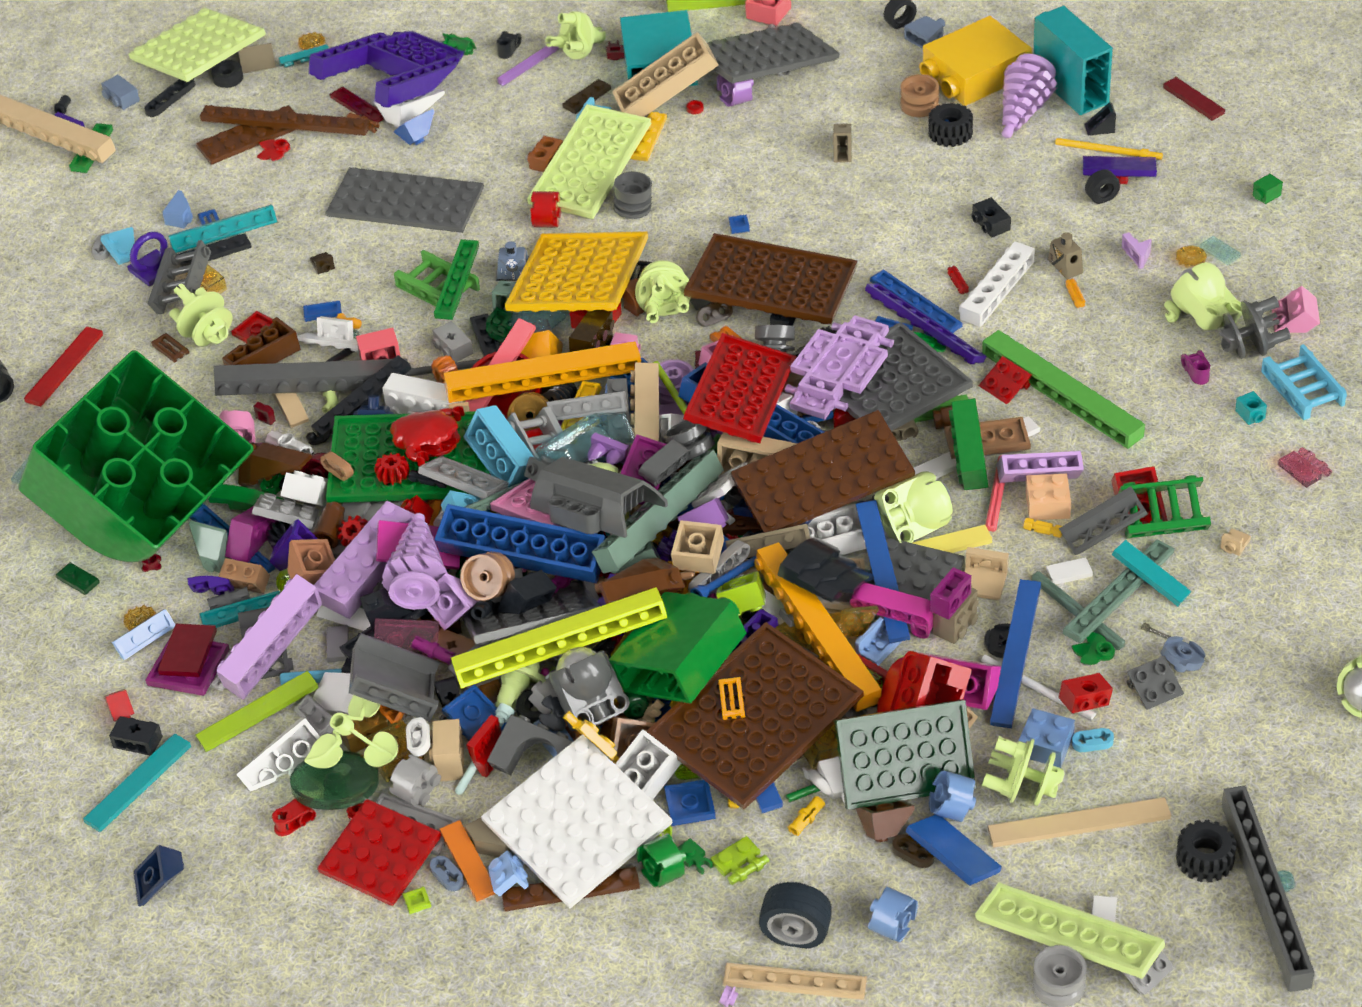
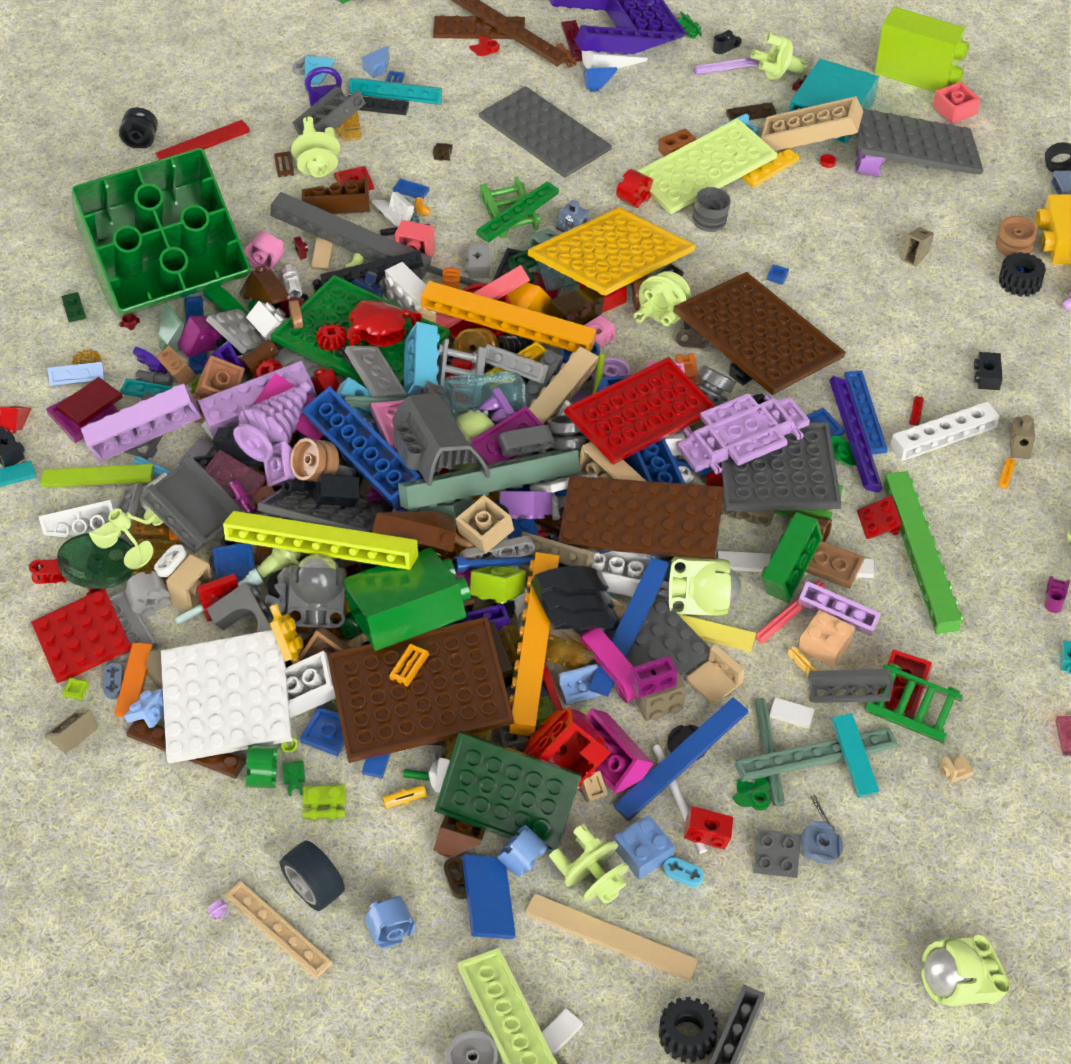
camera: 30 degrees right, 5 degrees up
none -> dark tan slope [45,710,98,754]

